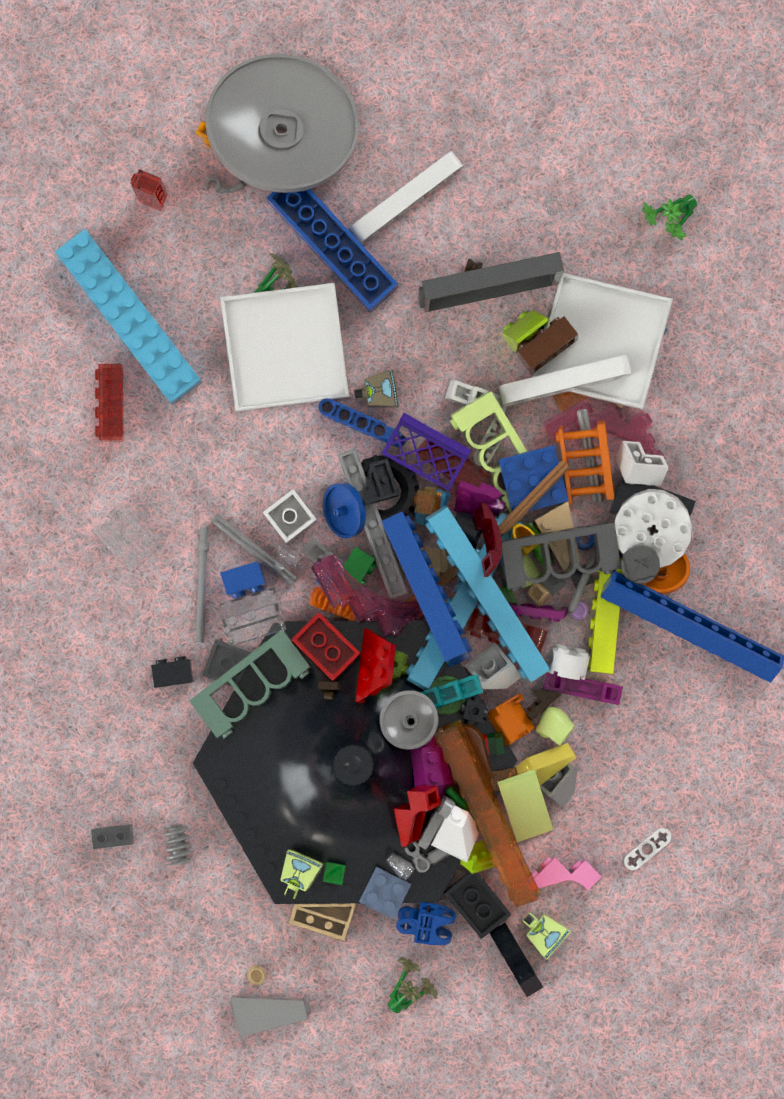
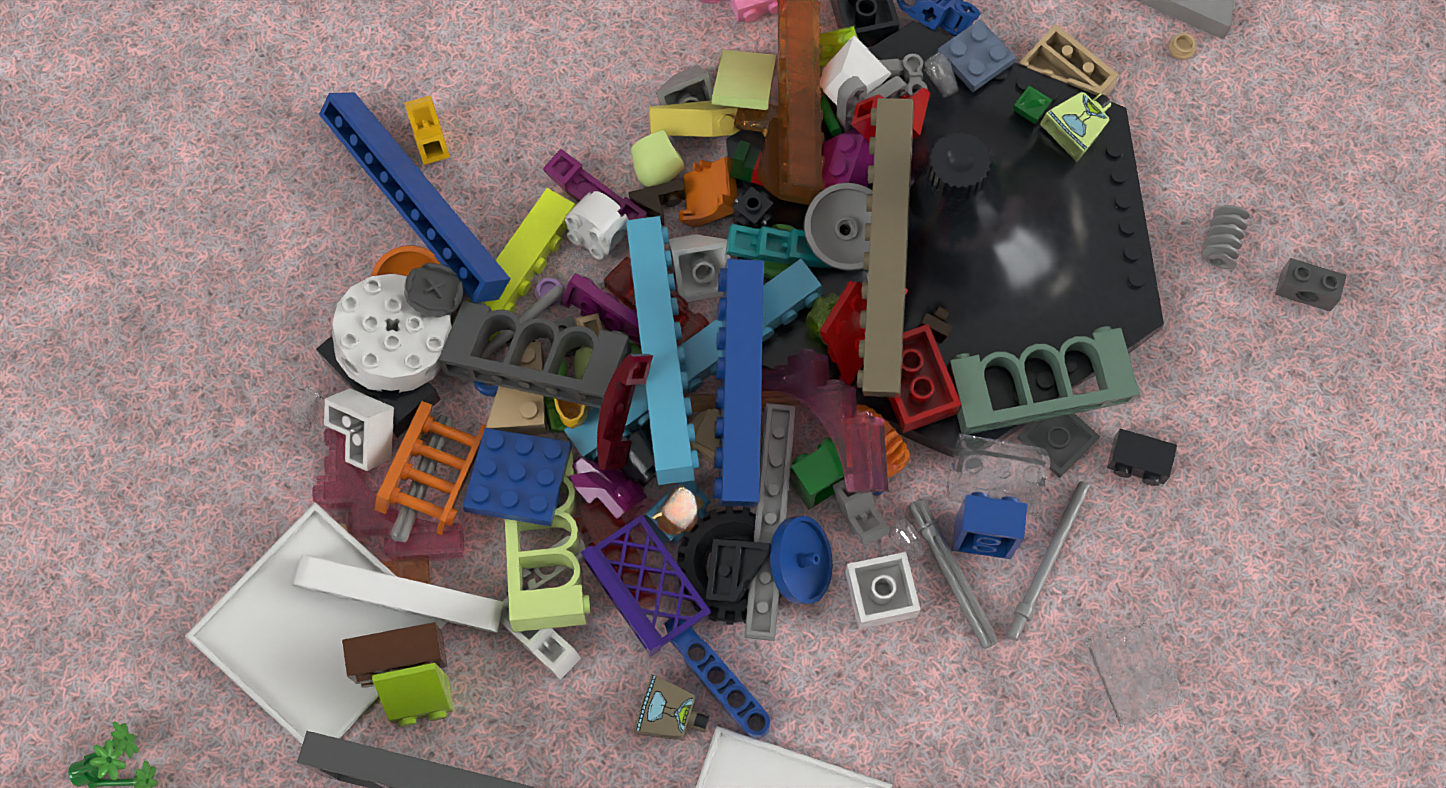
camera: 155 degrees left, 15 degrees down
medium nougat axle [499,460,569,535] -> none
none -> yellow brick [404,95,450,165]
none -> dark tan brick [857,98,914,397]

